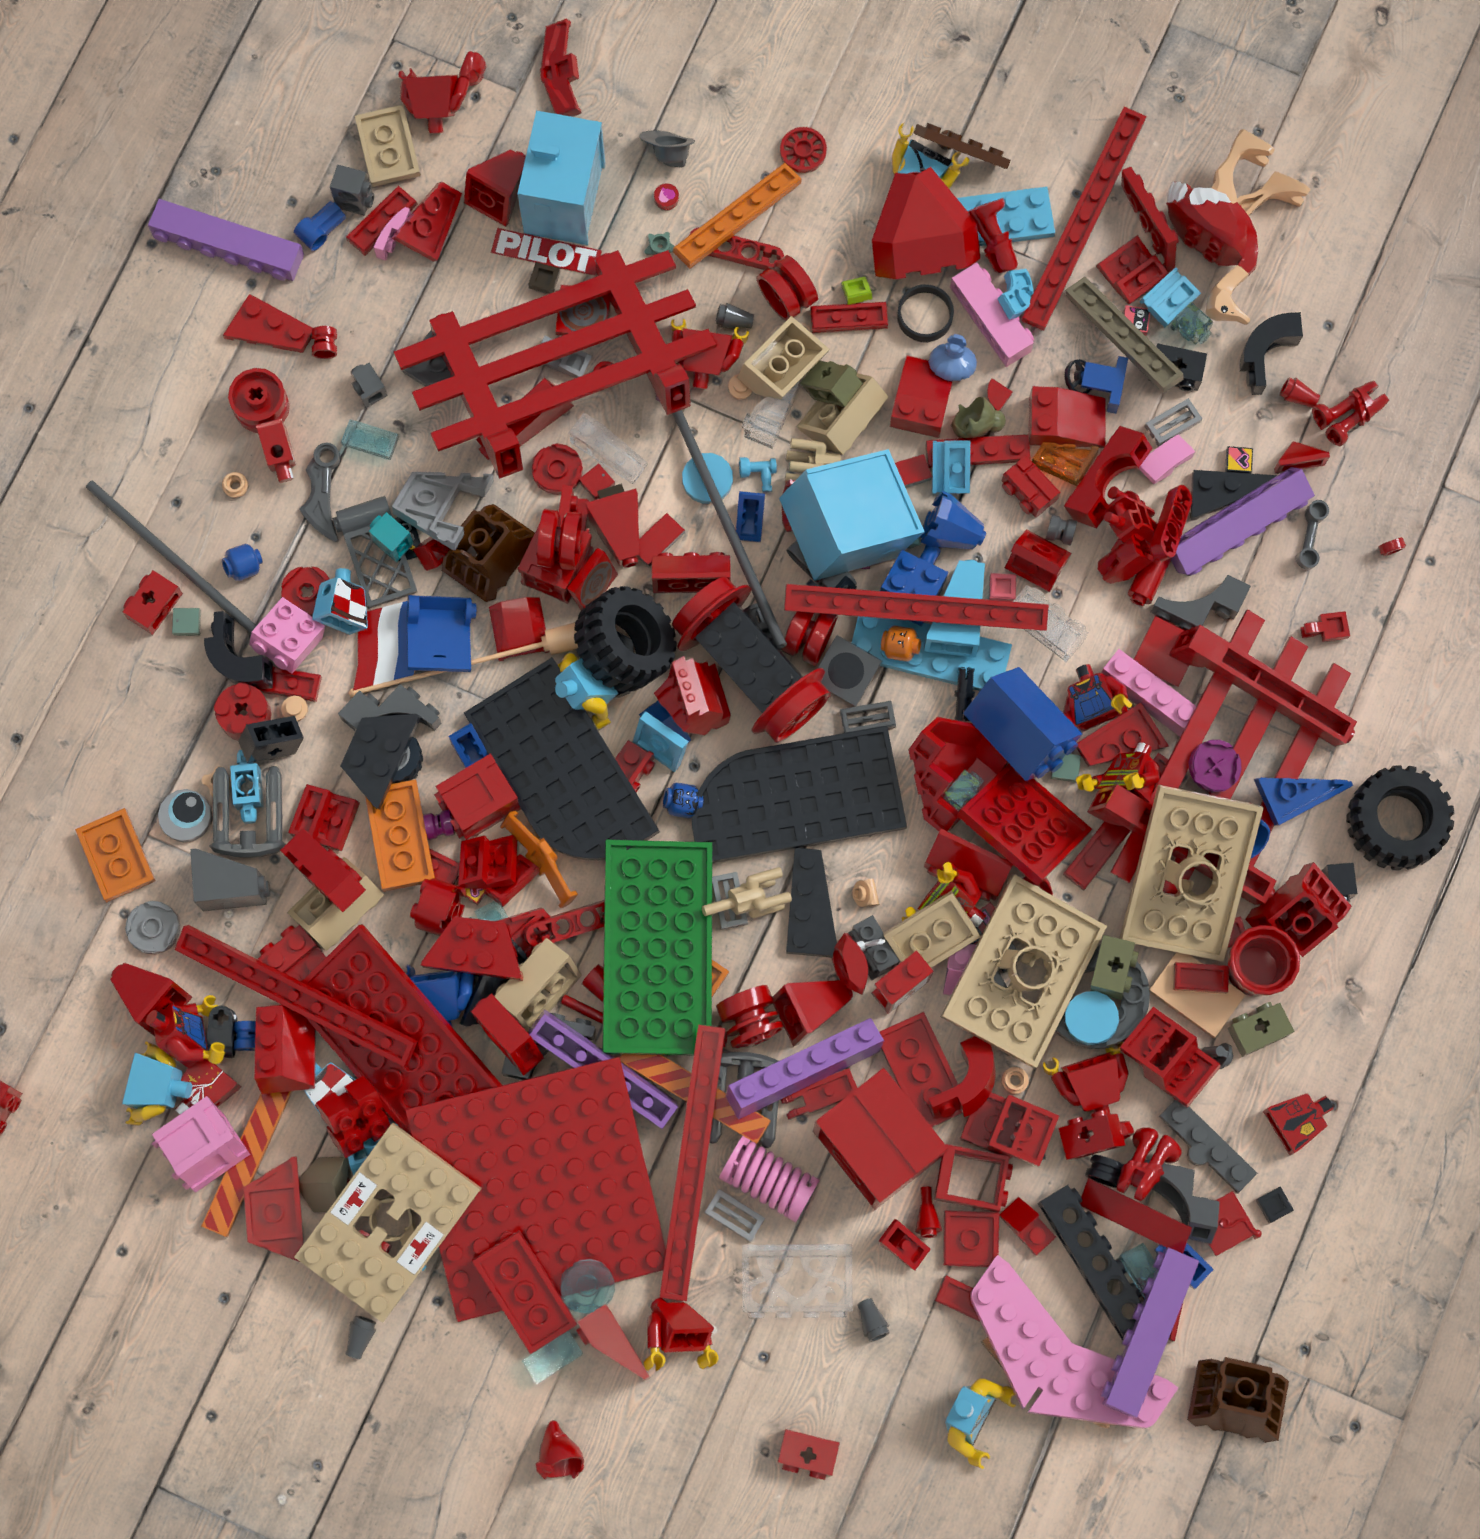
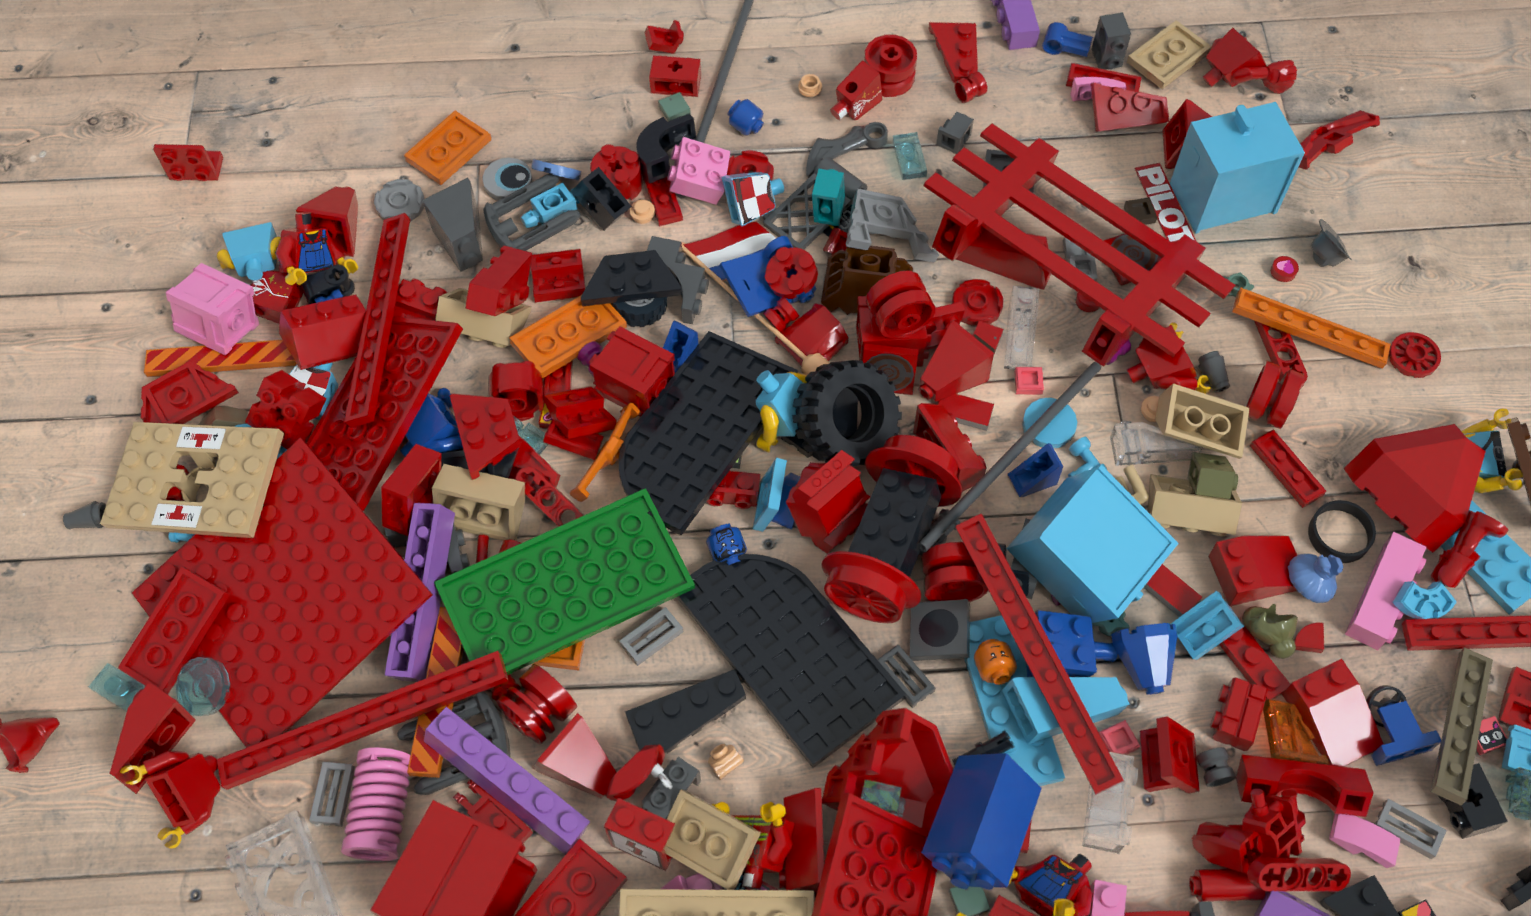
camera: 65 degrees right, 15 degrees down
tan plant [702,867,792,918] -> none
lime tile [841,276,872,305] -> none
none -> medium blue tile [531,159,582,181]
none -> red bracket [644,20,684,54]
none -> red wheel [763,297,800,332]
none -> red plate [765,247,818,299]
none -> coral tile [1014,367,1044,395]

